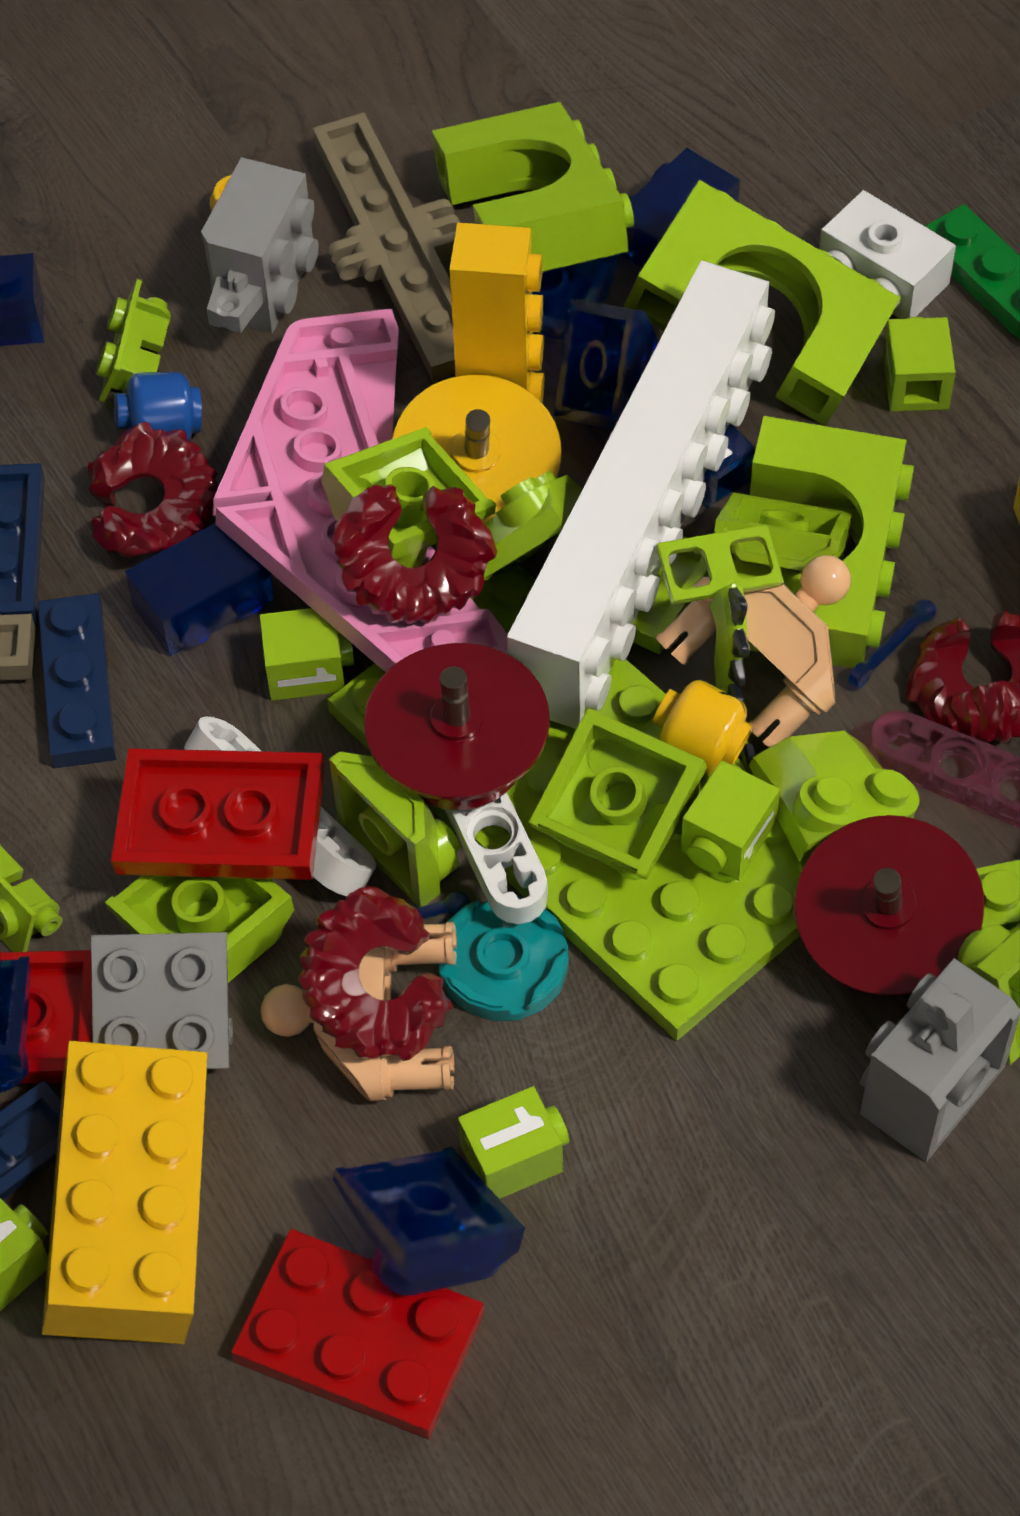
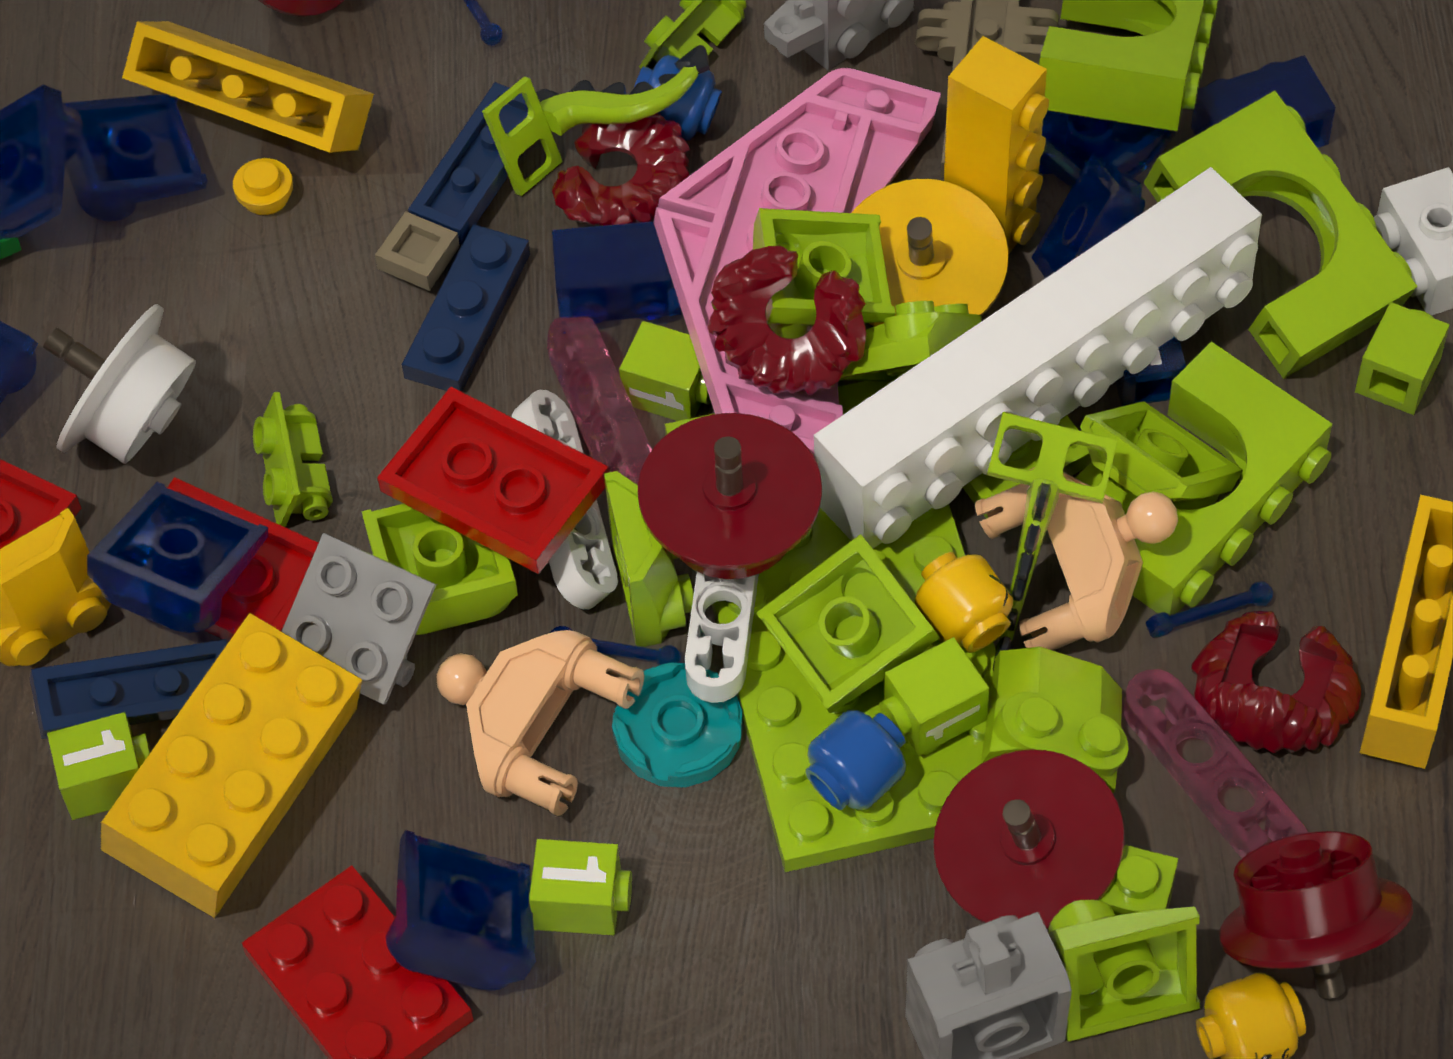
camera: 30 degrees right, 0 degrees up
dark red piece [297,887,452,1061] -> none
none -> lime piece [482,45,710,196]
none -> clear pink beam [547,316,652,485]
none -> blue head [805,710,906,810]

